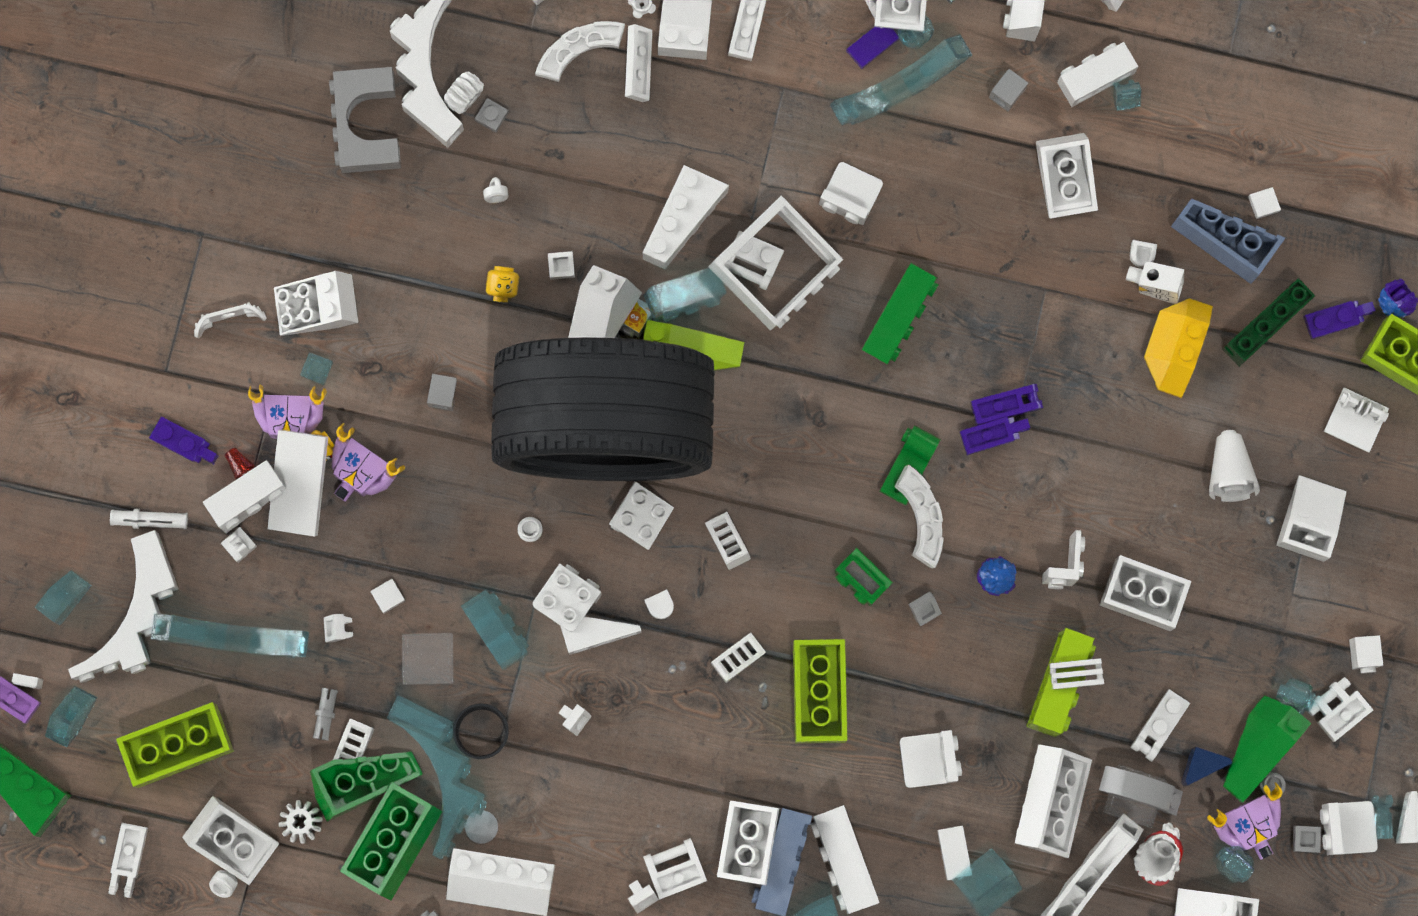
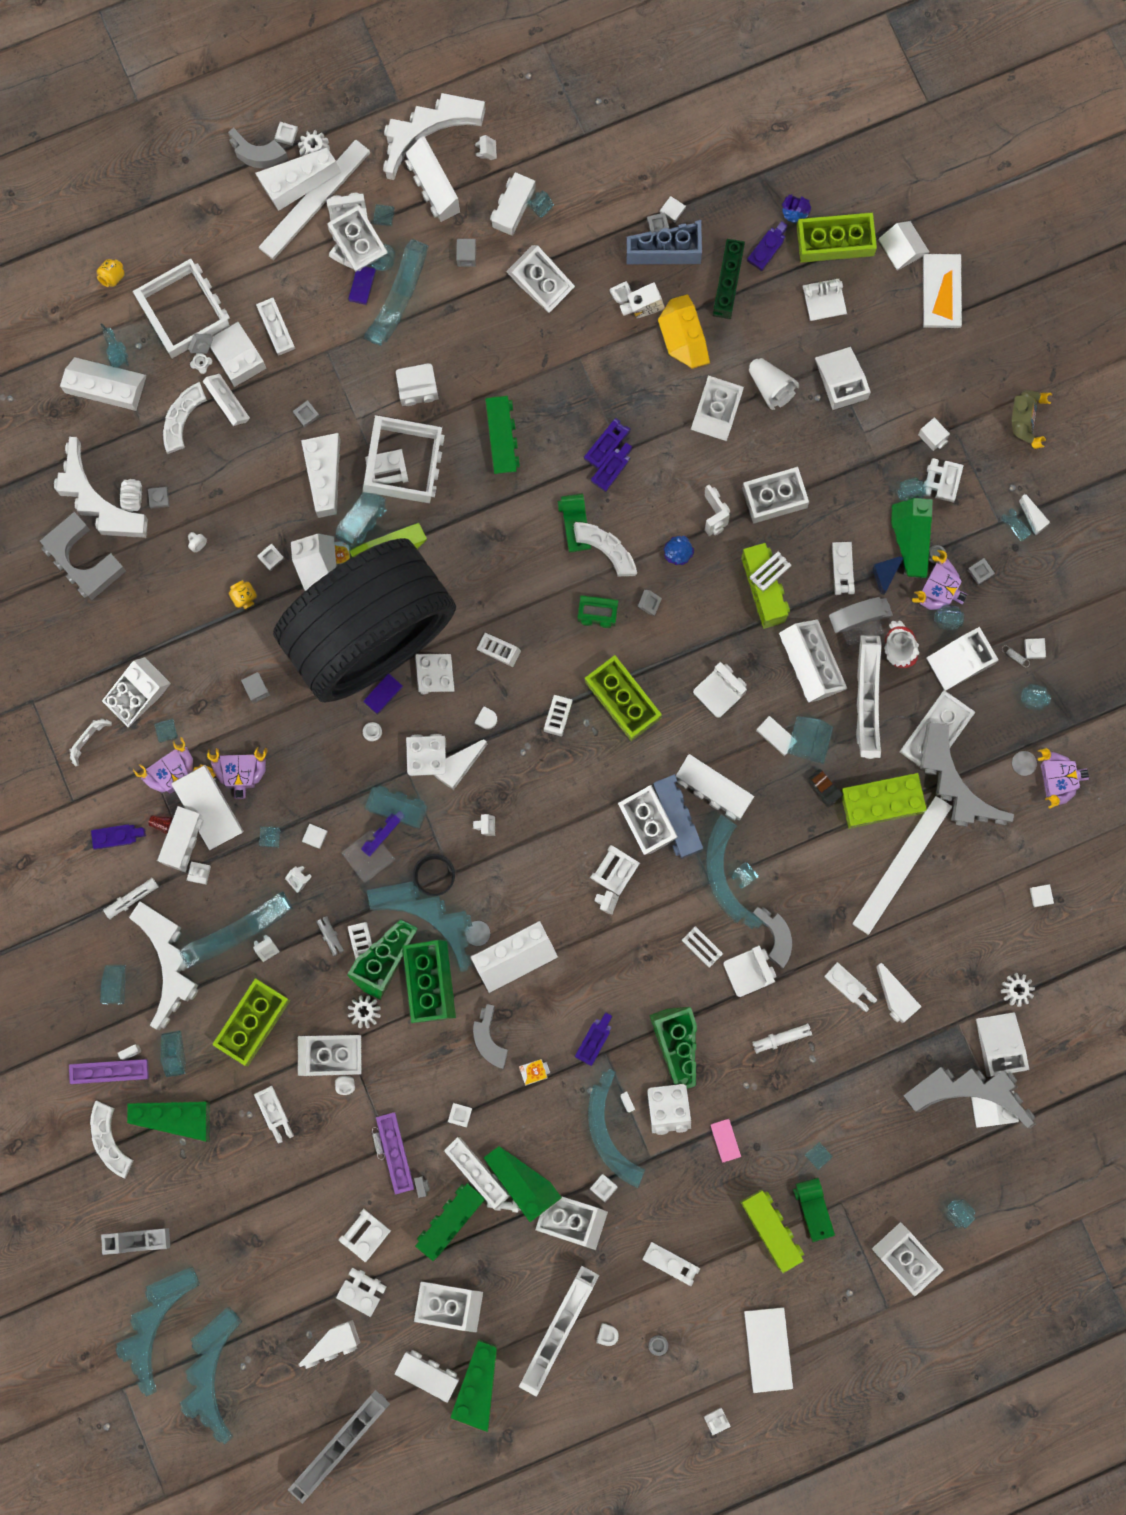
camera: 25 degrees left, 0 degrees up
white bracket [1320,801,1378,855] -> none
none -> white tile [253,935,279,962]
none -> clear light blue tile [259,827,281,848]
none -> light grey plate [293,400,320,428]
none -> dark purple hinge [361,811,405,857]
none -> dark purple tile [363,674,403,715]
none -> light grey plate [647,213,669,233]
none -> white slope [691,376,744,441]

